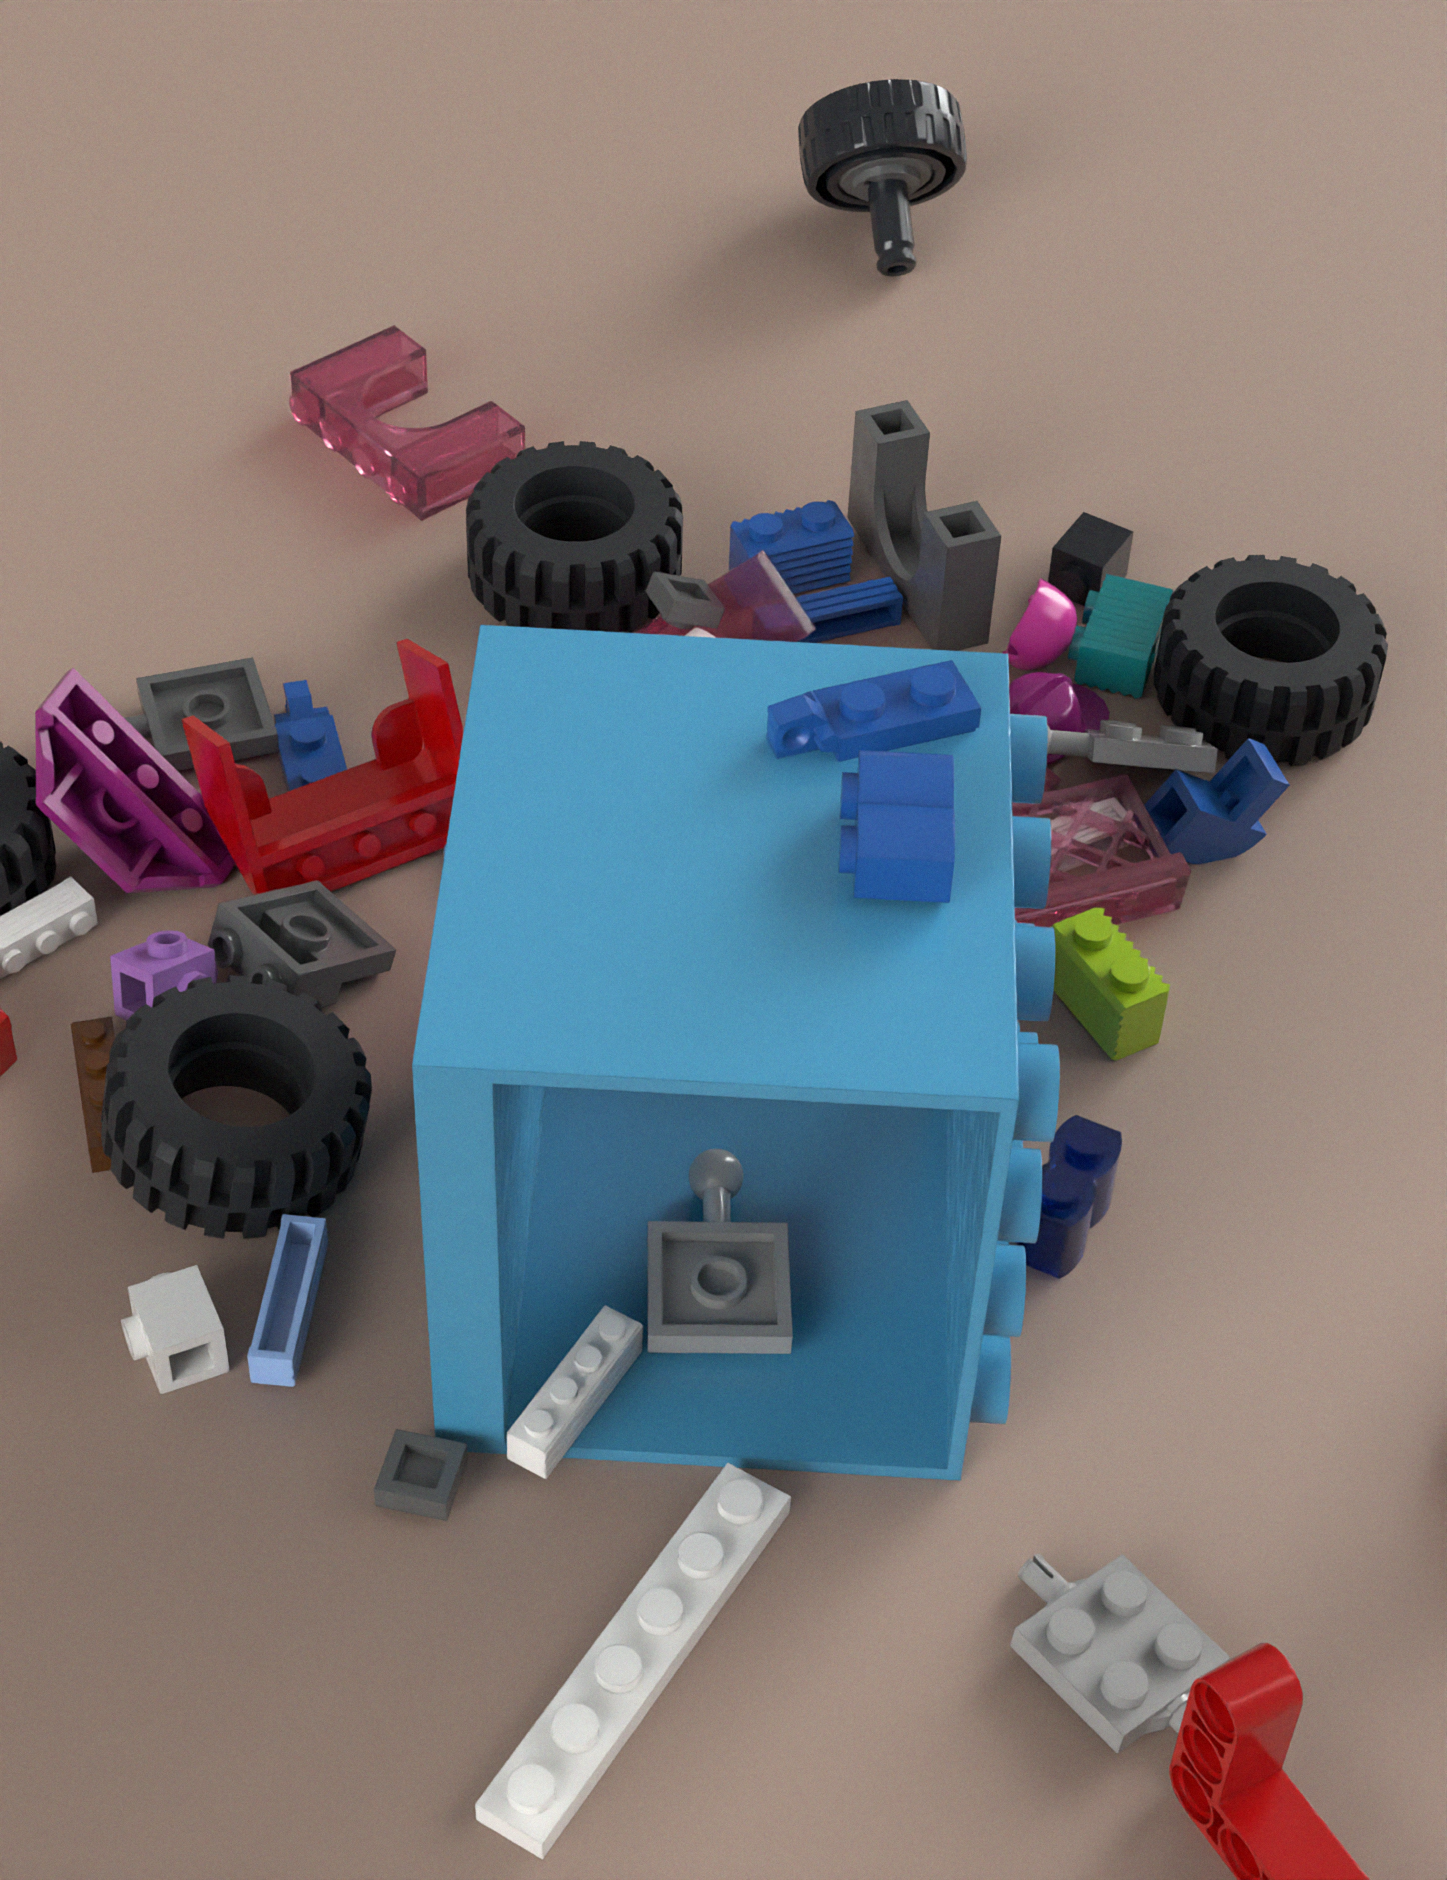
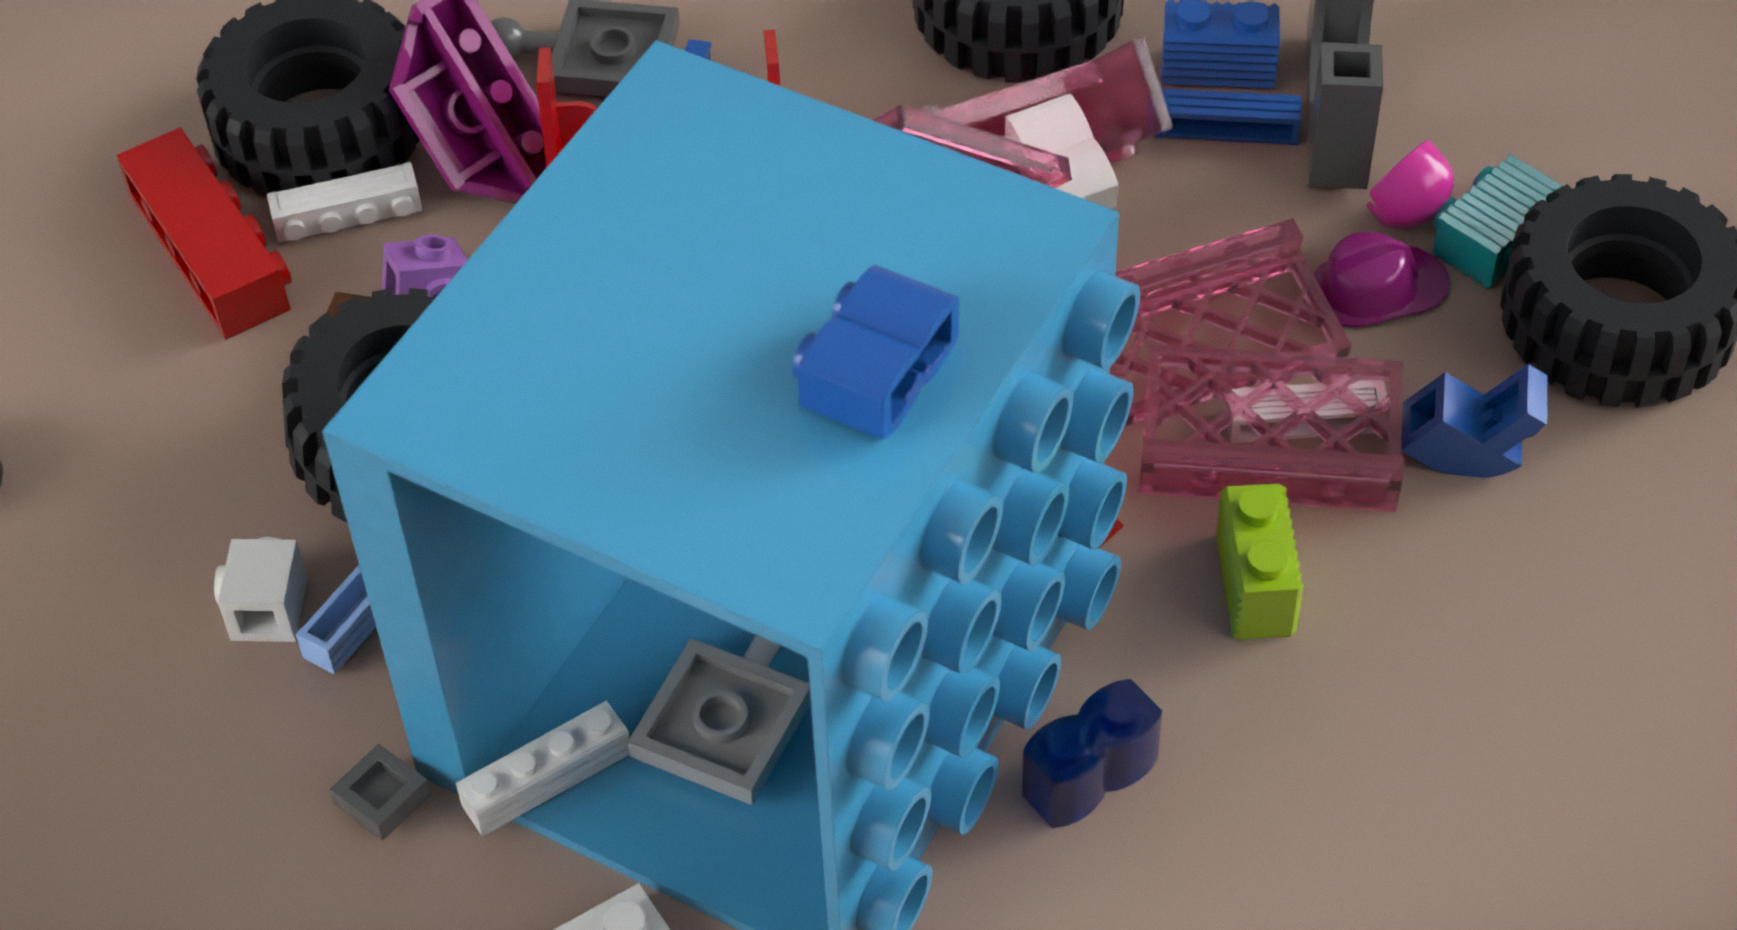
camera: 30 degrees right, 5 degrees up
dark grey plate [646,572,725,630] -> none
blue hinge [766,660,981,762] -> none
light grey plate [1047,720,1217,773] -> none
black brick [1048,512,1134,606] -> none

